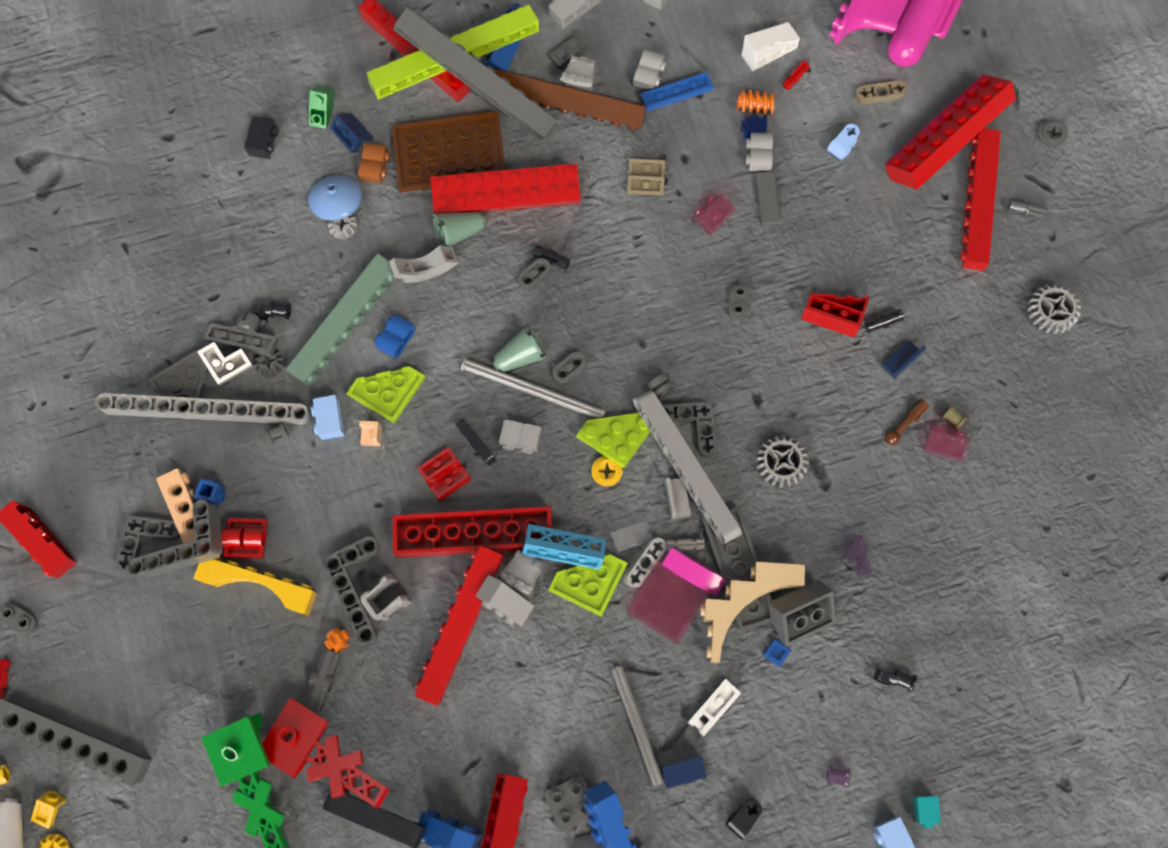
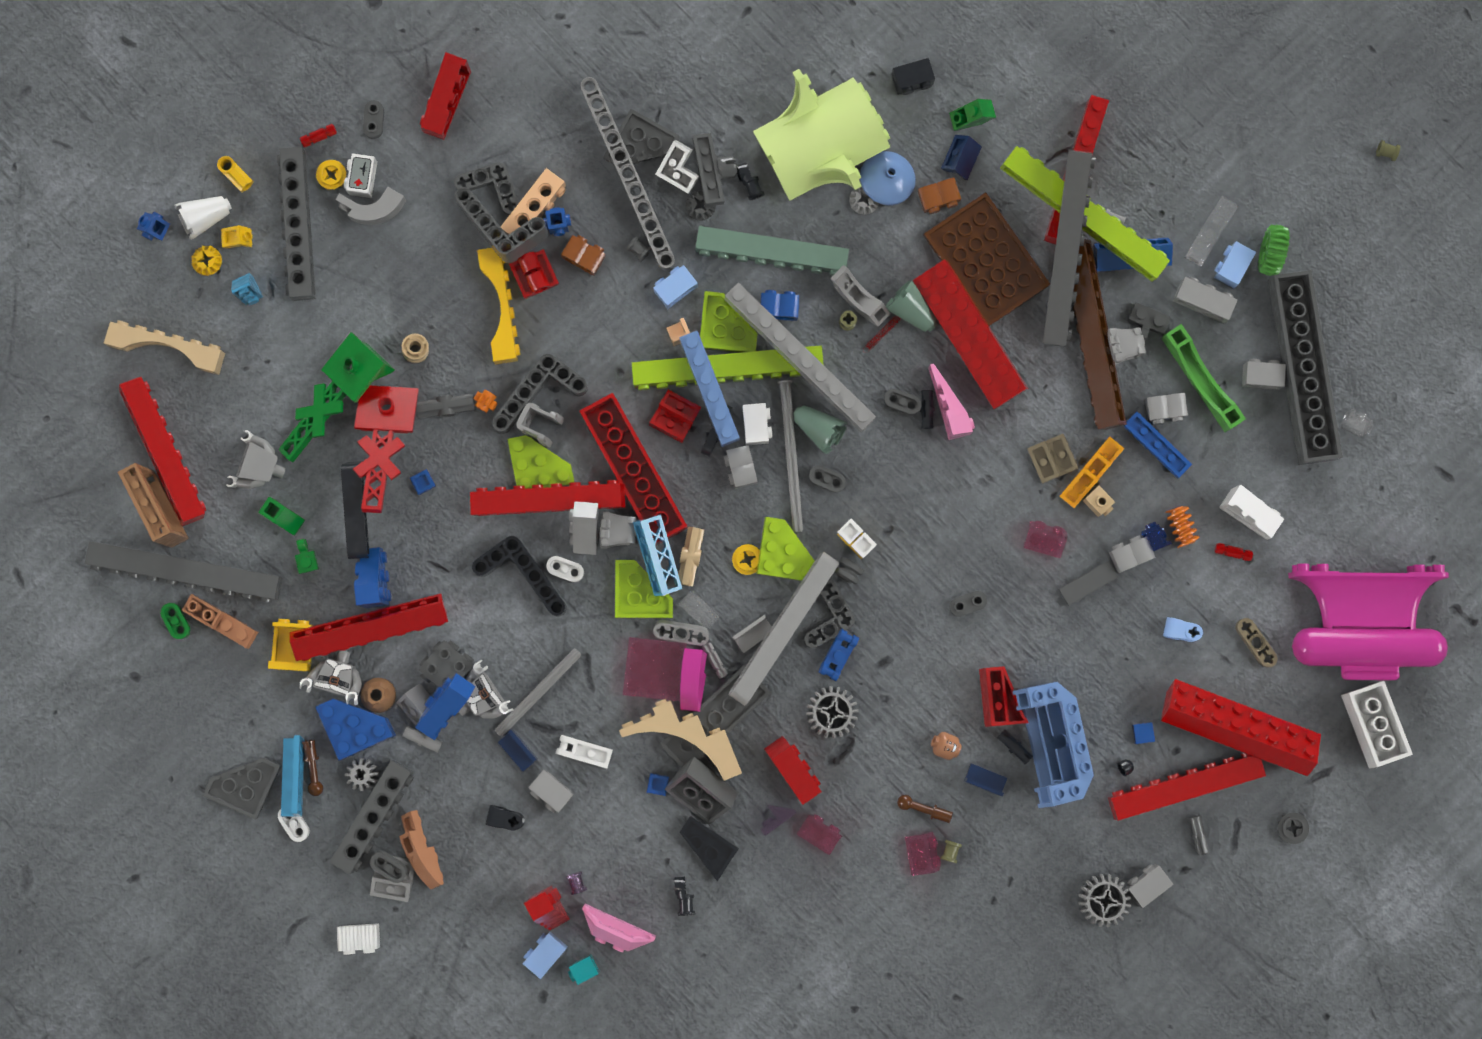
camera: 55 degrees right, 10 degrees up
none -> dark azure slope [231,273,263,305]
none -> yellow gear [316,160,347,190]
none -> light grey arch [335,187,407,225]
none -> brick [344,154,377,198]
none -> tan wheel [402,334,429,363]
none -> blue tile [410,469,436,495]
none -> torso [459,660,514,719]
none -> black beam [472,536,567,617]
none -> lime plate [507,435,575,489]
none -> red wedge [524,885,570,931]
none -> light grey brick [529,769,574,813]
none -> white plate [546,556,584,582]
none -> dark orange brick [561,235,606,276]
none -> bright pink wedge [582,904,656,952]
none -> lime brick [631,345,824,390]
none -> tan piece [678,527,704,587]
none -> medium blue brick [679,331,740,447]
none -> black wing [680,816,739,881]
none -> light grey brick [725,282,876,433]
none -> white brick [742,403,772,445]
none -> yellowish green cylinder [753,69,890,201]
none -> red wedge [764,736,822,805]
none -> clear pink bracket [797,813,842,855]
none -> blue plate [818,629,859,681]
none -> white hips [837,519,877,559]
none -> olive bush [839,311,857,331]
none -> red piece [863,315,901,353]
none -> bright pink wedge [928,364,975,440]
none -> nougat head [931,732,961,760]
none -> medium blue wedge [1013,682,1094,808]
none -> light orange slope [1060,436,1125,508]
none -> tan brick [1082,486,1115,517]
none -> black hinge [1117,759,1134,777]
none -> light grey brick [1125,864,1174,908]
none -> blue tile [1132,722,1155,744]
none -> bright green arch [1161,324,1246,432]
none -> white brick [1341,681,1413,768]

